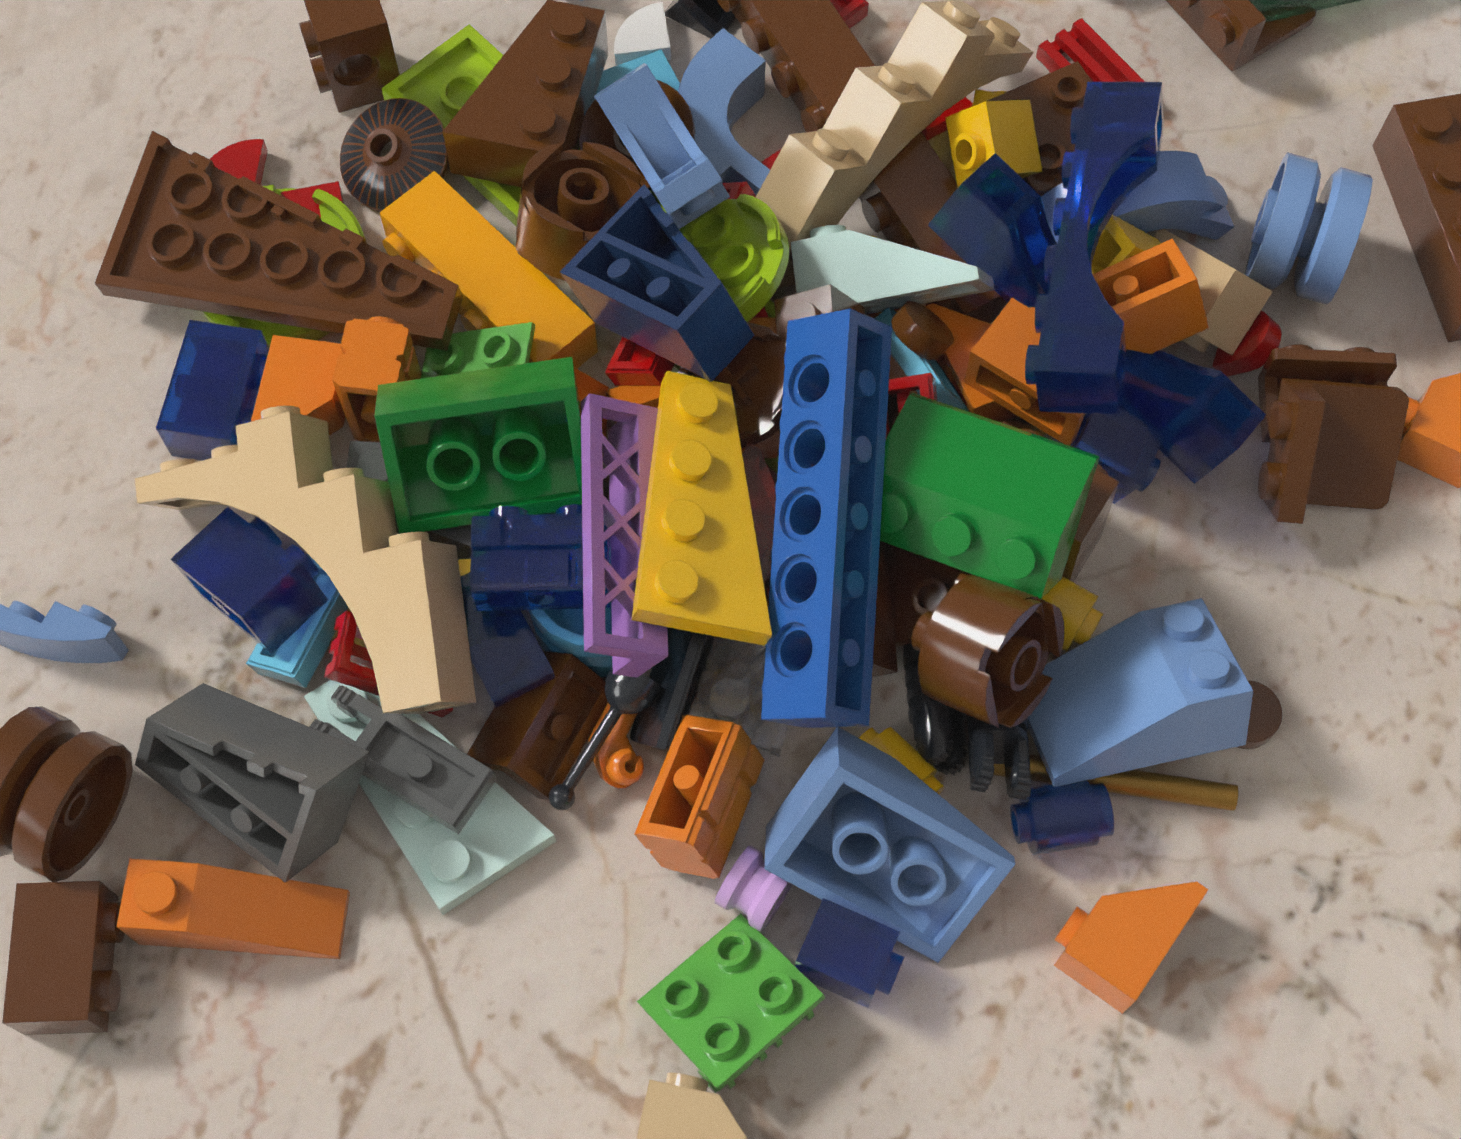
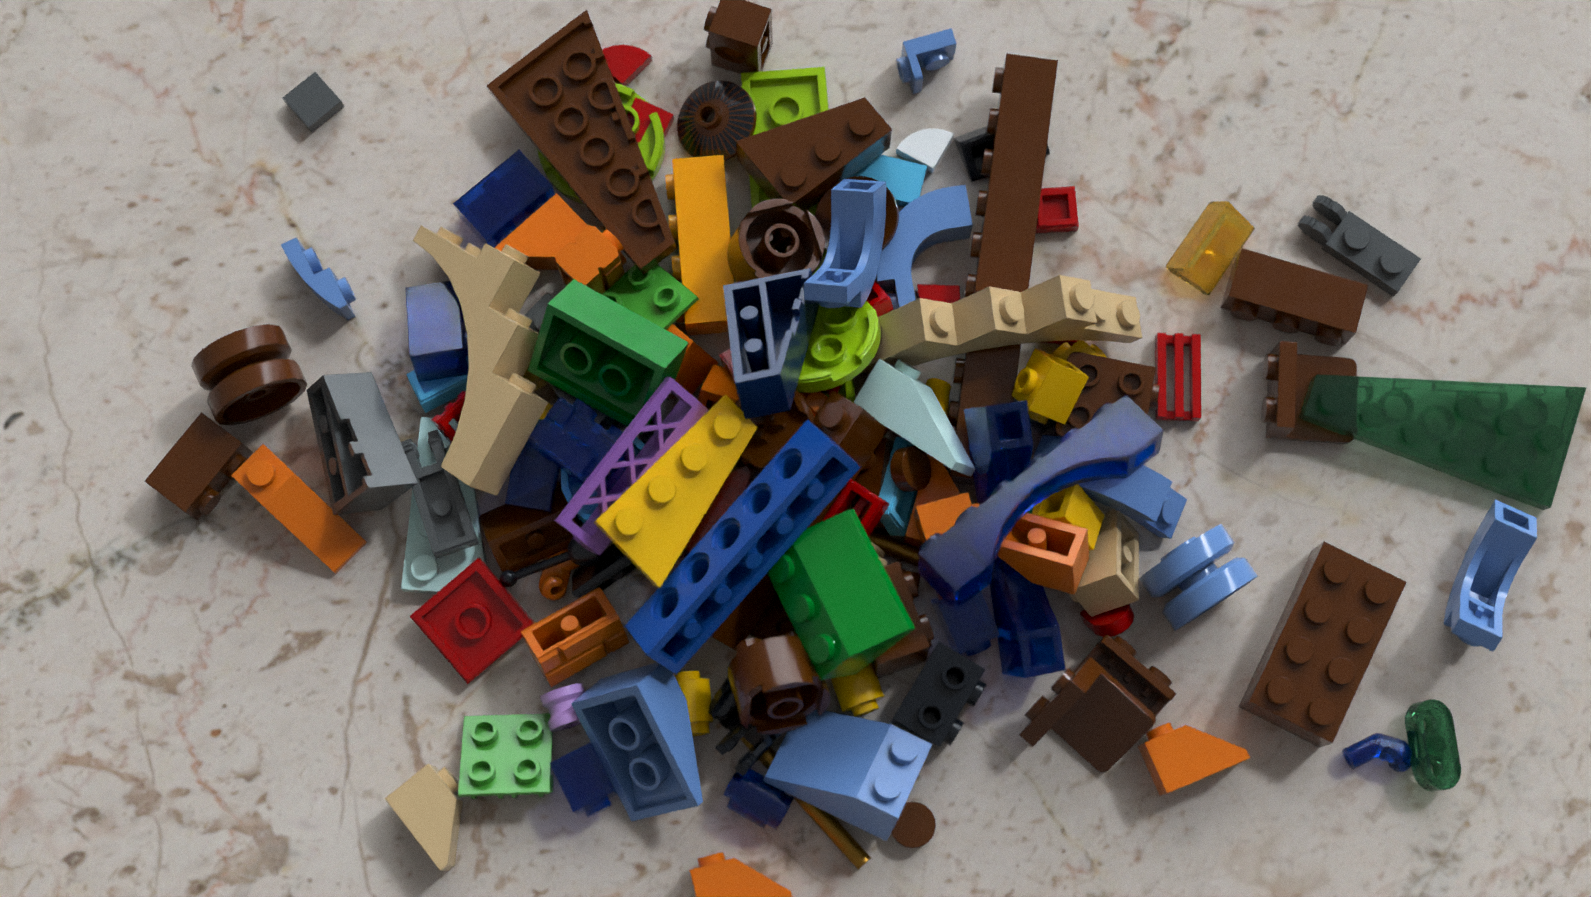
camera: 40 degrees right, 10 degrees up
none -> red tile [410,558,535,684]
none -> black brick [891,642,987,751]

